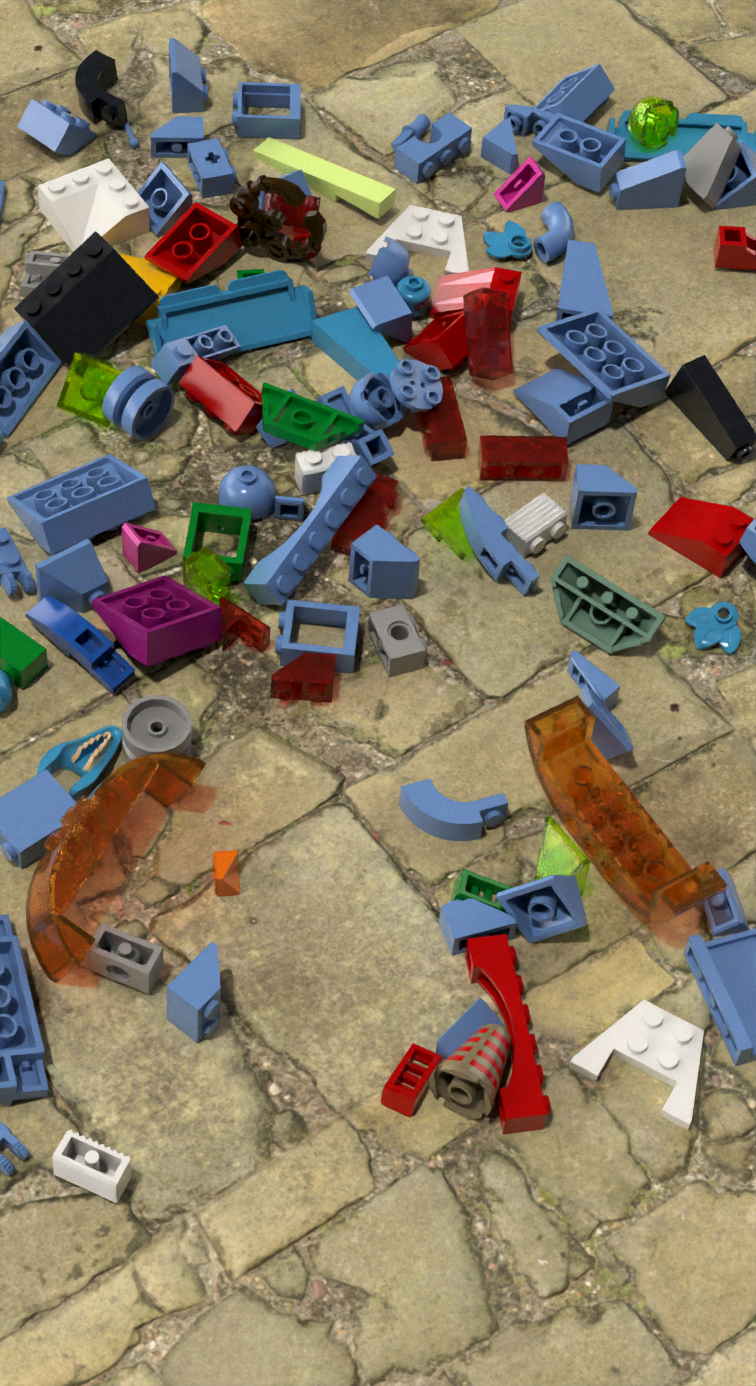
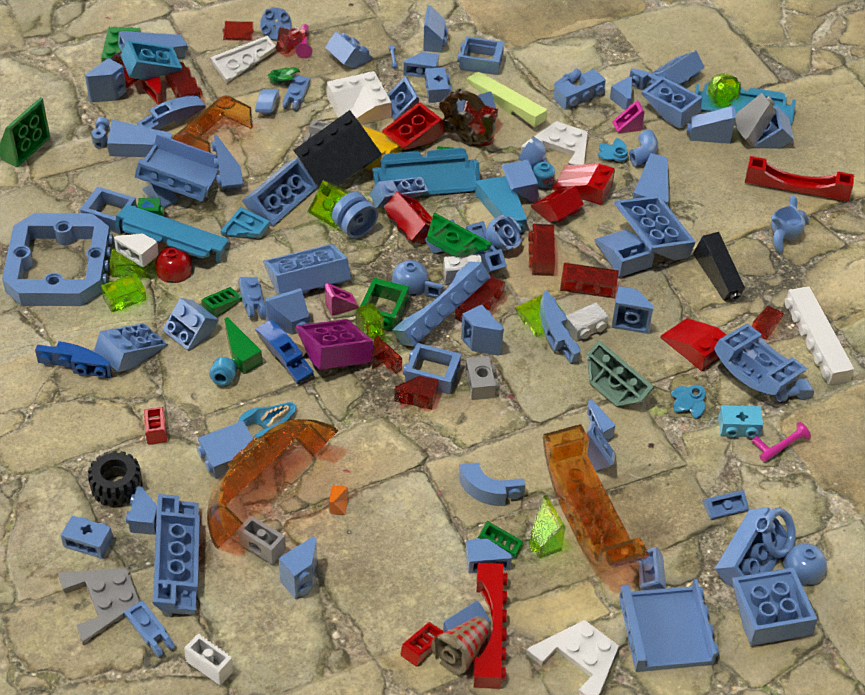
camera: 15 degrees right, 5 degrees down
black arch [75,50,128,127] -> none
light grey wheel [122,695,191,777] -> none
medium blue plate [390,359,443,413] -> none
clear red brick [463,287,513,381] -> none
medium blue slope [496,874,587,944] -> none

